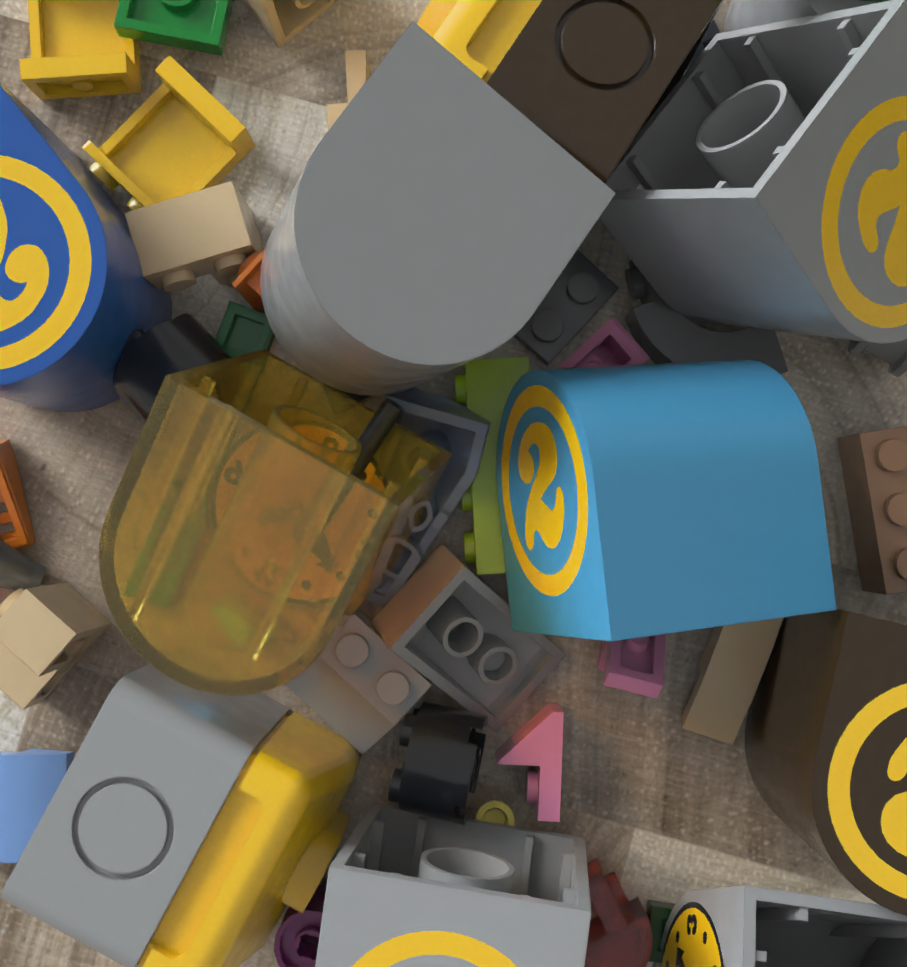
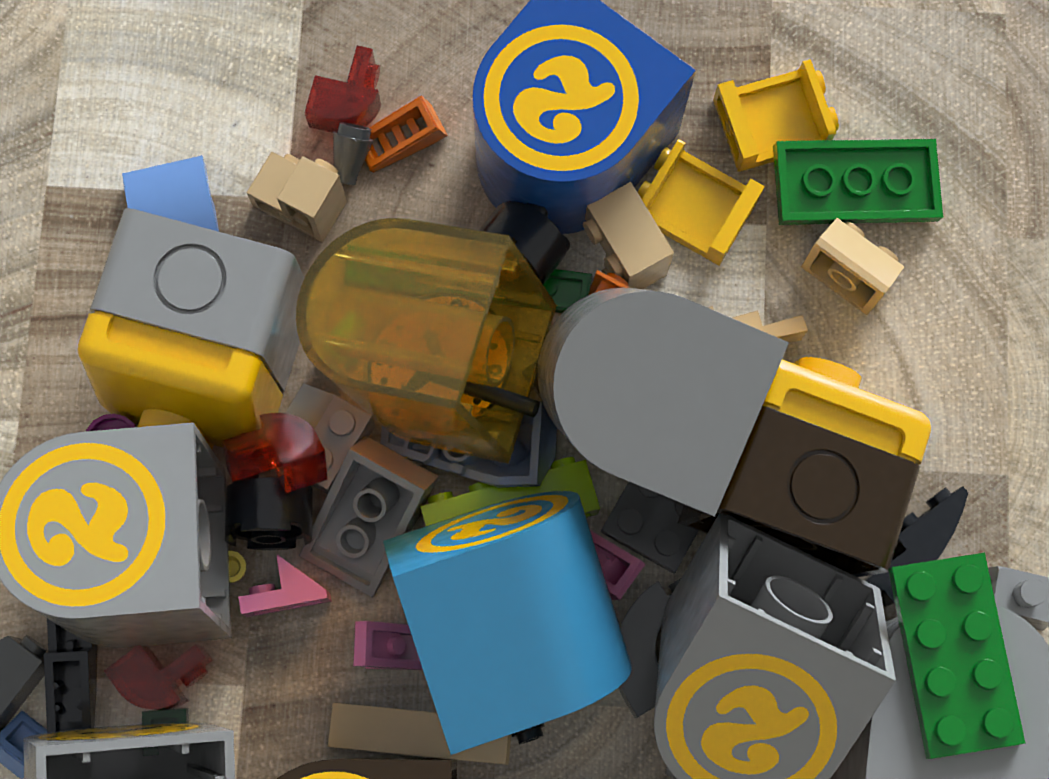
camera: 70 degrees right, 10 degrees down
none -> clear red brick [223,413,328,493]

